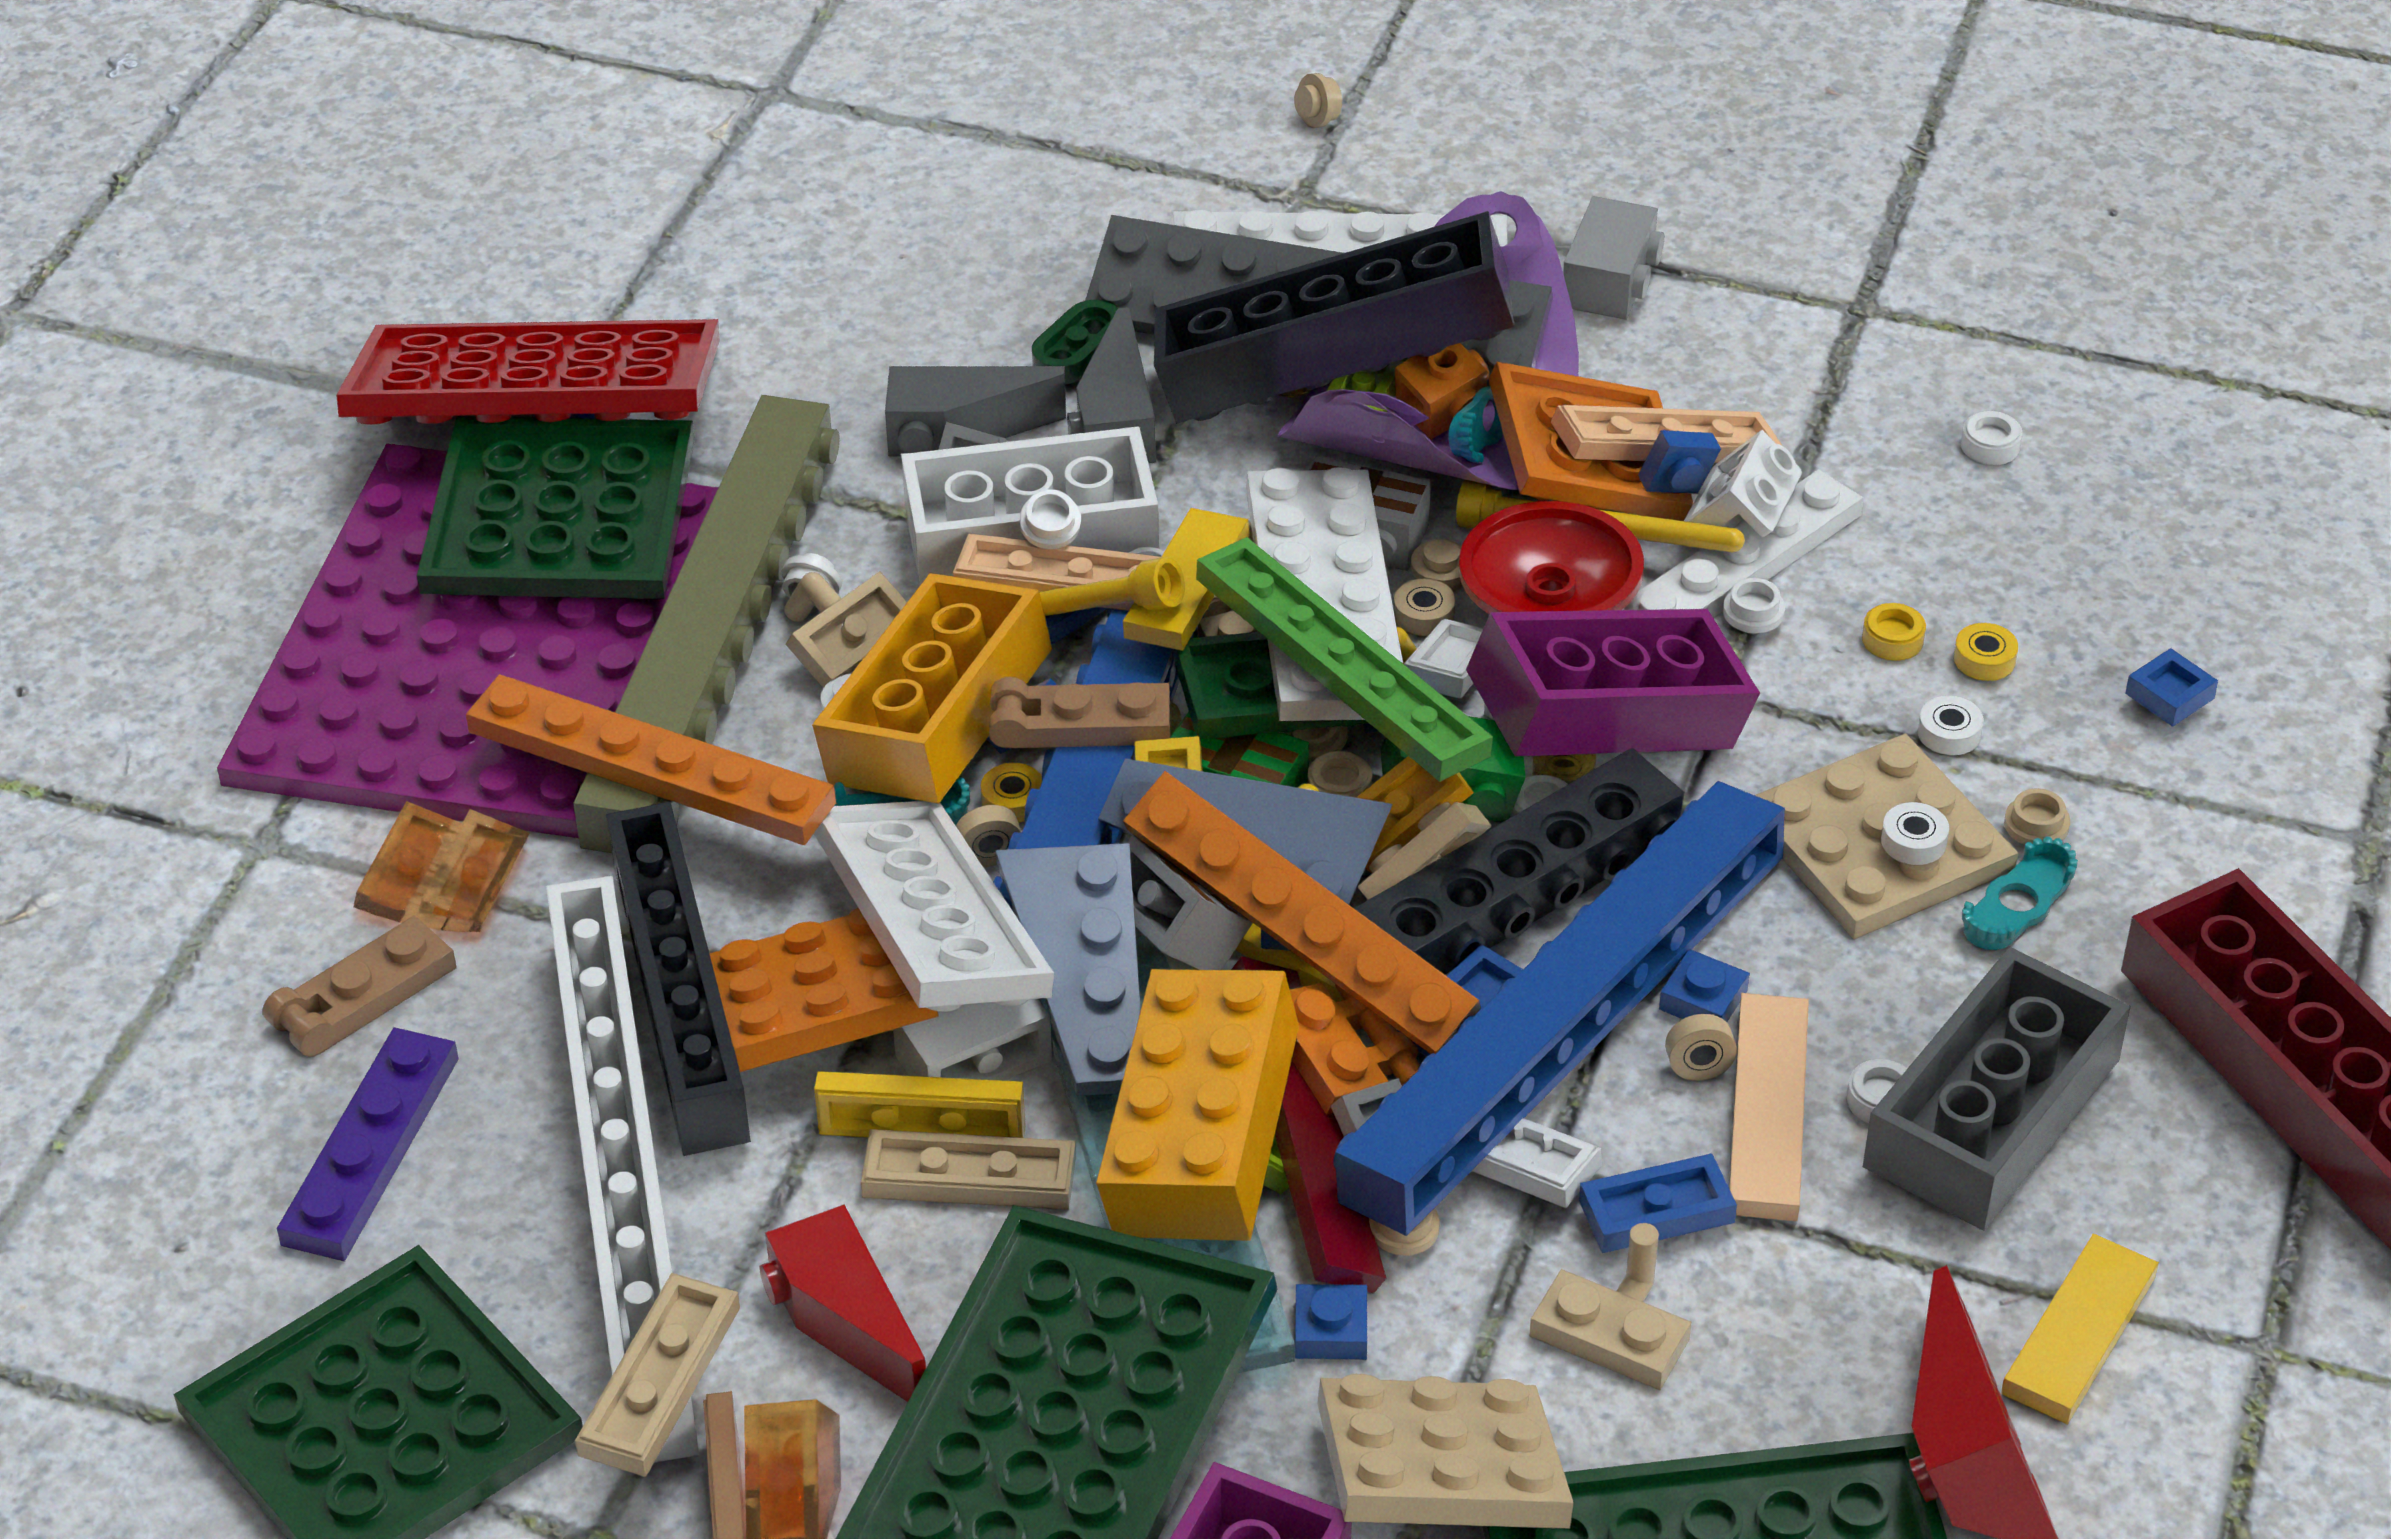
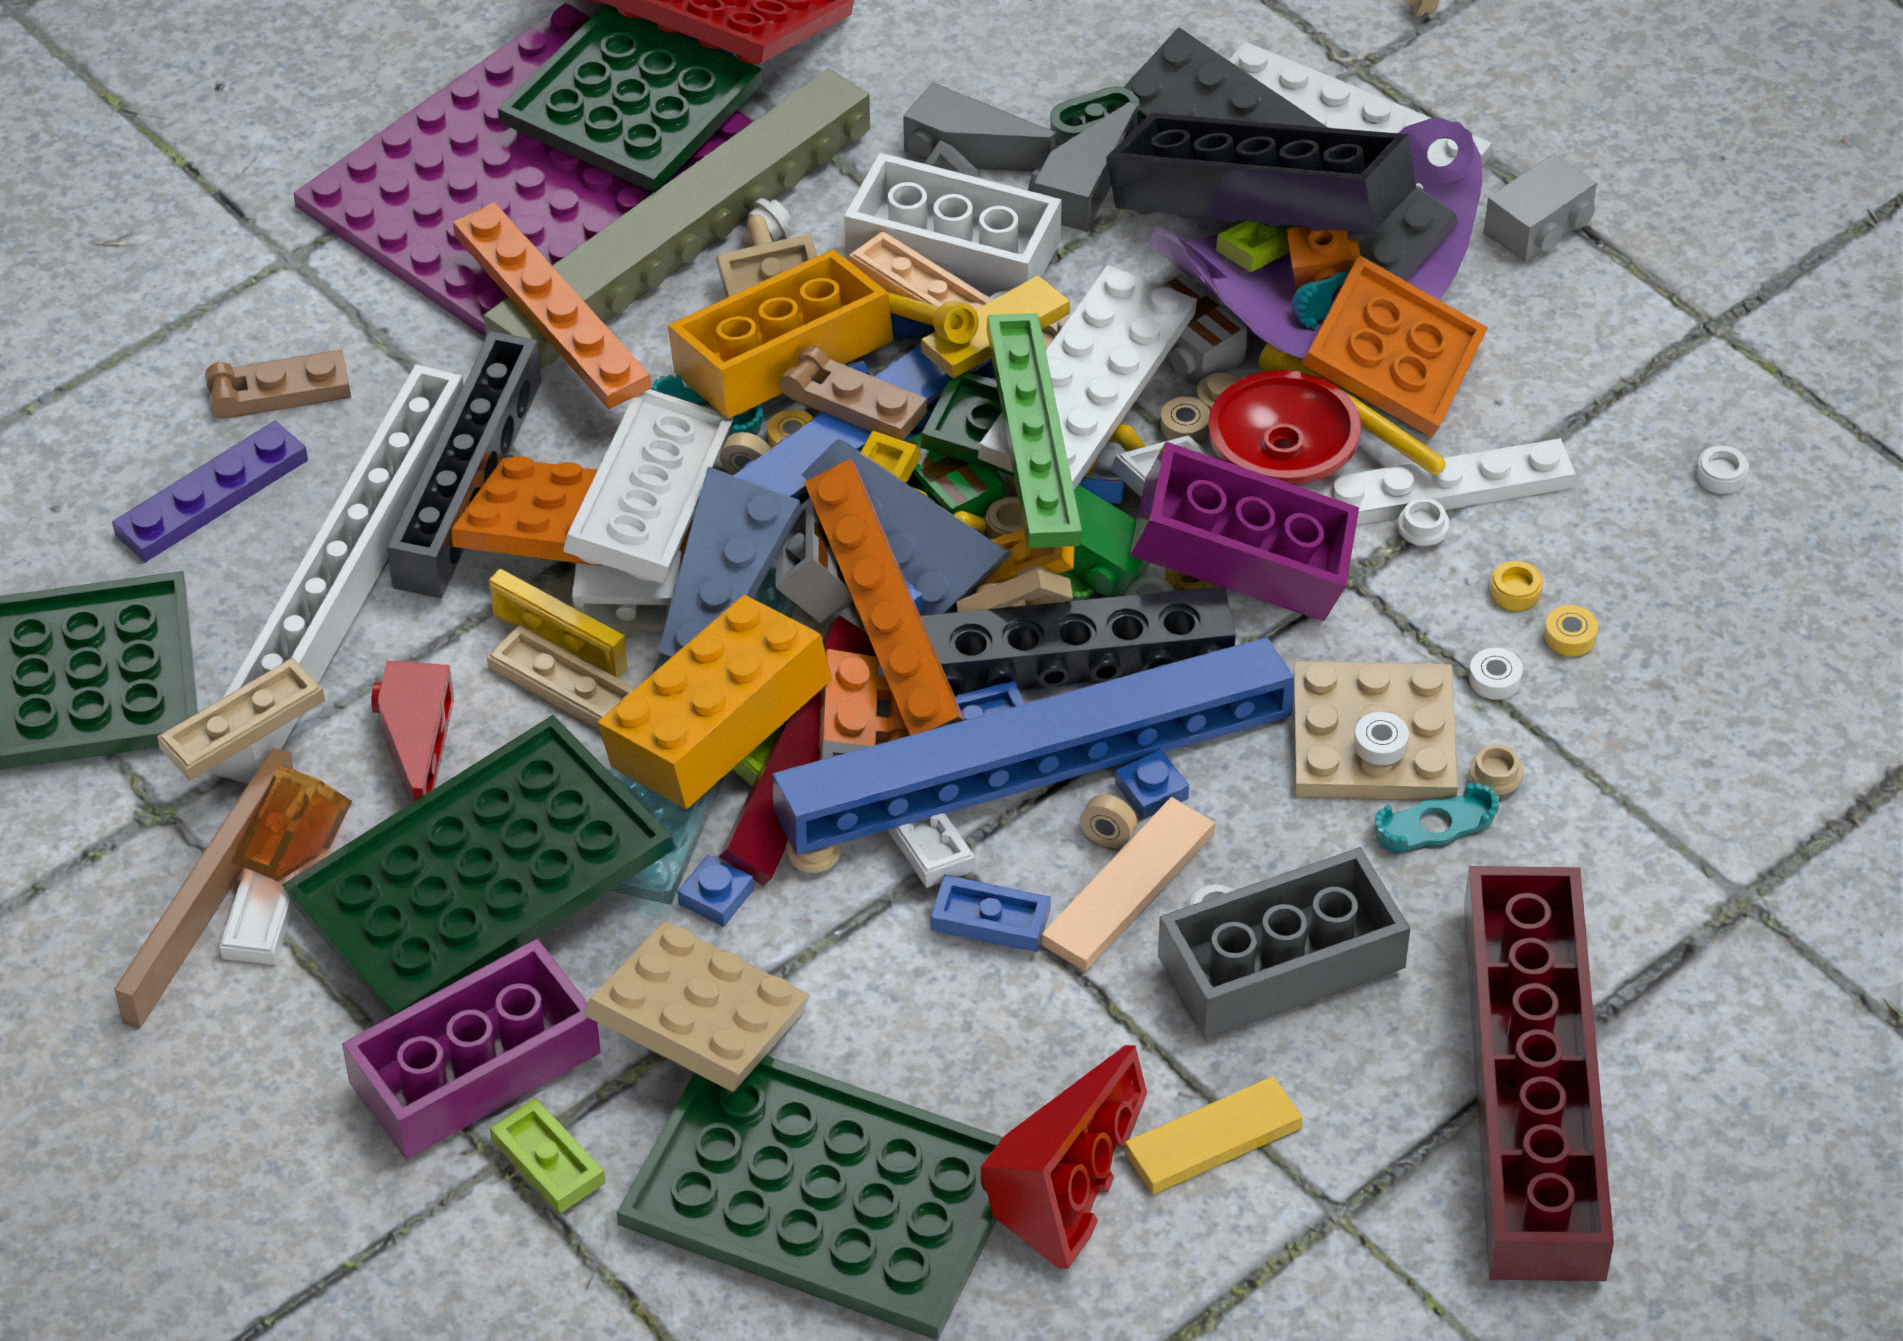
camera: 30 degrees right, 5 degrees up
clear orange slope [353,801,530,932] -> none
white plate [1019,489,1081,549] -> none
tan plate [1529,1223,1692,1390] -> none
light nougat tile [1551,405,1782,463] -> none
blue plate [1638,430,1721,494] -> none
white bracket [1684,430,1802,537] -> none
blue plate [2125,648,2218,727] -> none

